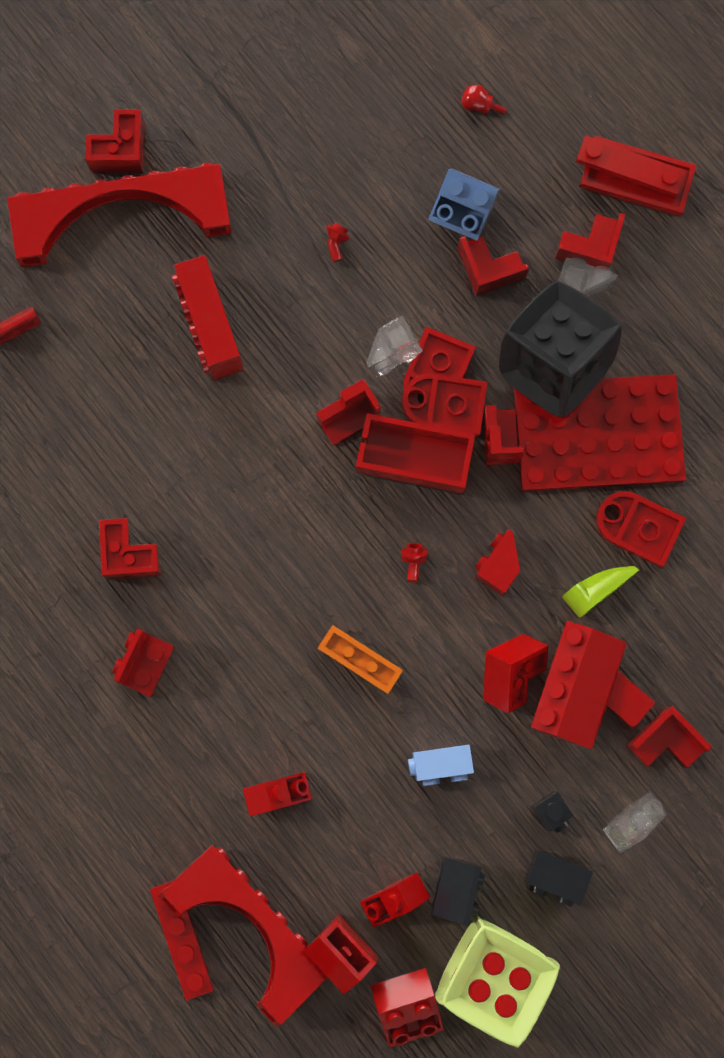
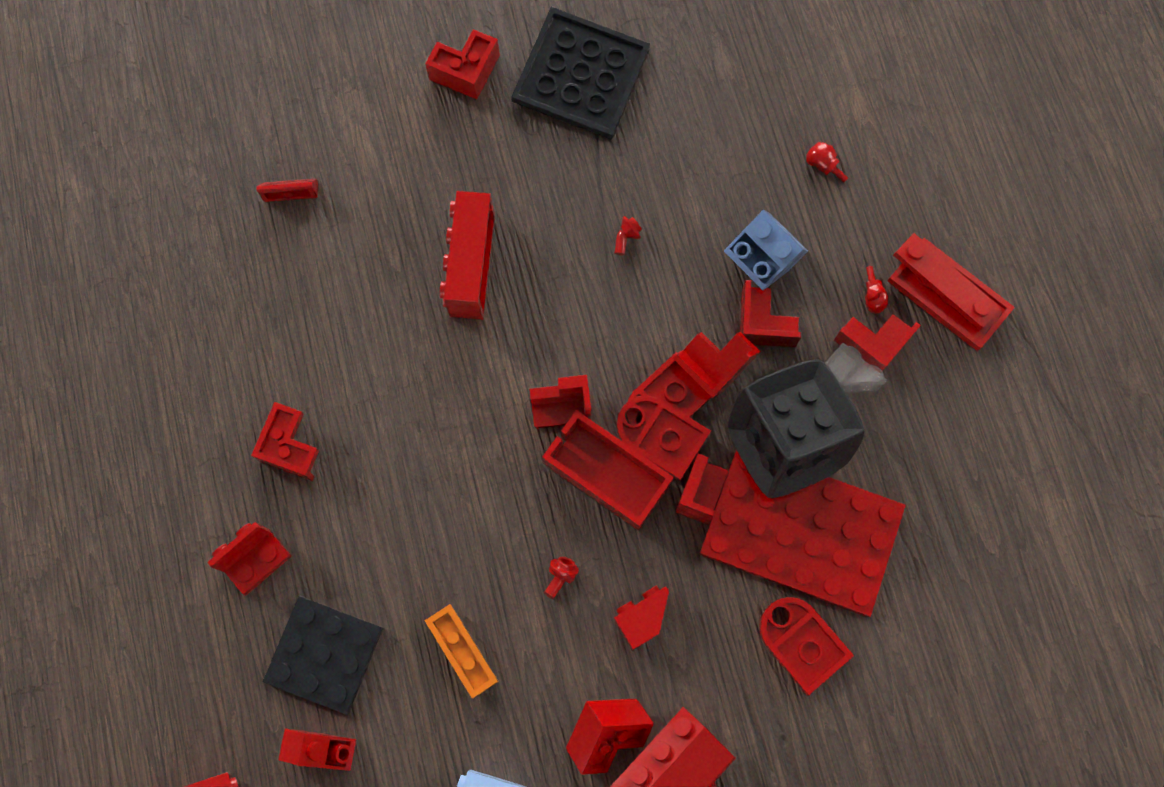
camera: 30 degrees right, 5 degrees down
red arch [7,162,232,267] -> none
clear slope [366,315,423,377] -> none
lime piece [562,566,639,619] -> none
none -> black plate [263,596,383,715]
none -> black plate [511,6,650,140]
none -> red panel [673,332,761,398]
none -> red piece [865,266,889,314]

